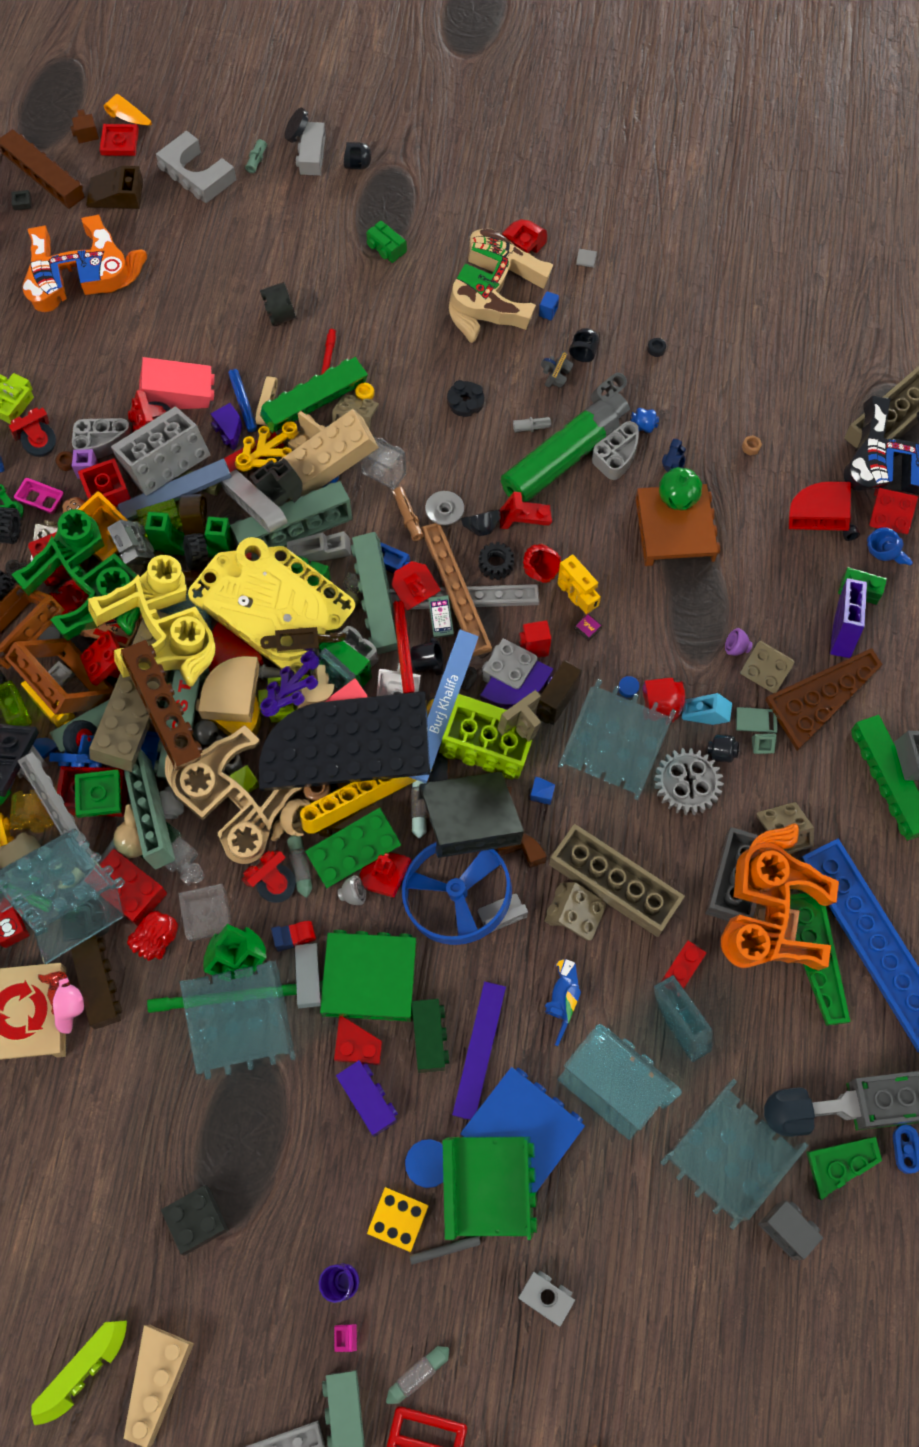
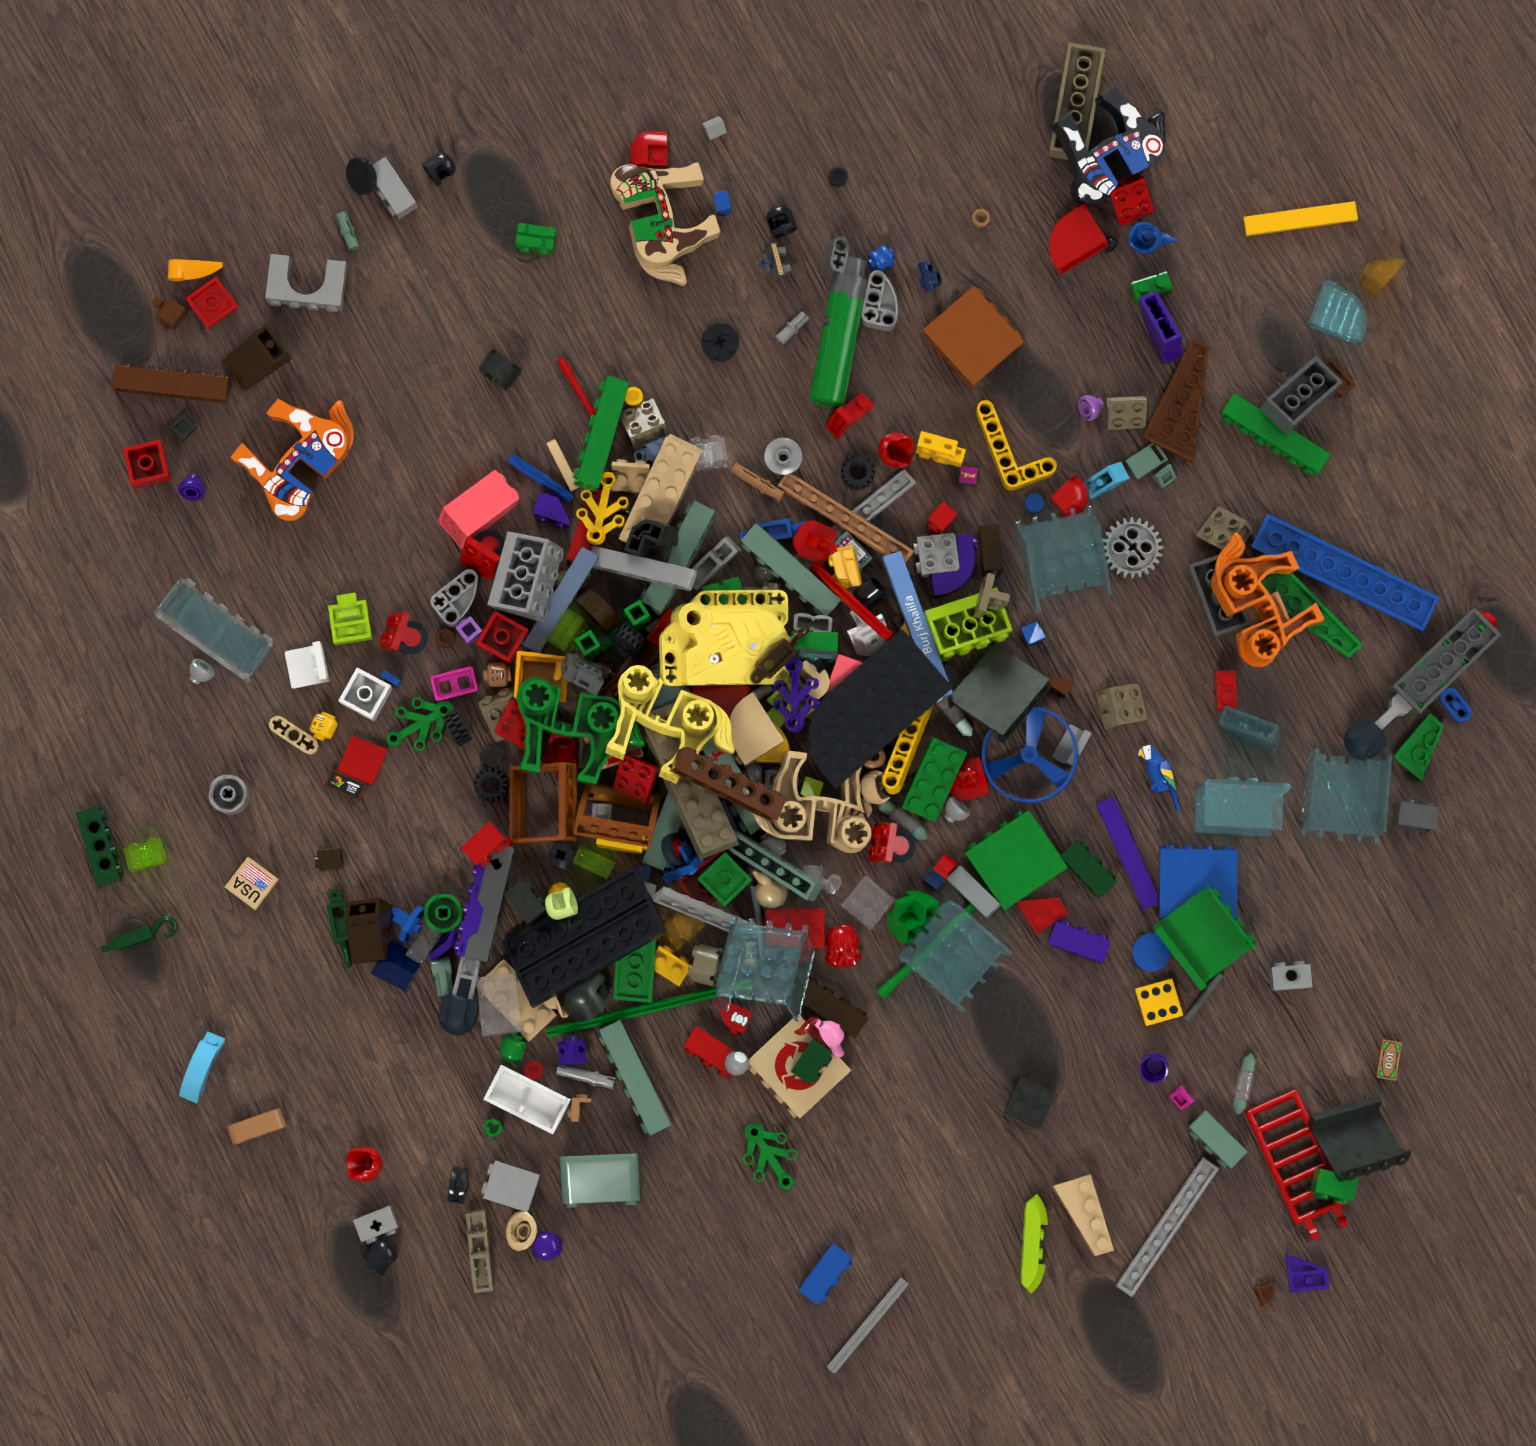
camera: 40 degrees left, 15 degrees up
black piece [461,509,501,536] -> none
dark tan brick [549,824,685,937] -> none
green piece [659,467,702,510] -> none
black head [708,734,739,763] -> none
none -> dark green brick [790,1039,833,1085]
none -> yellow brick [828,545,863,589]
none -> yellow beam [976,400,1057,491]

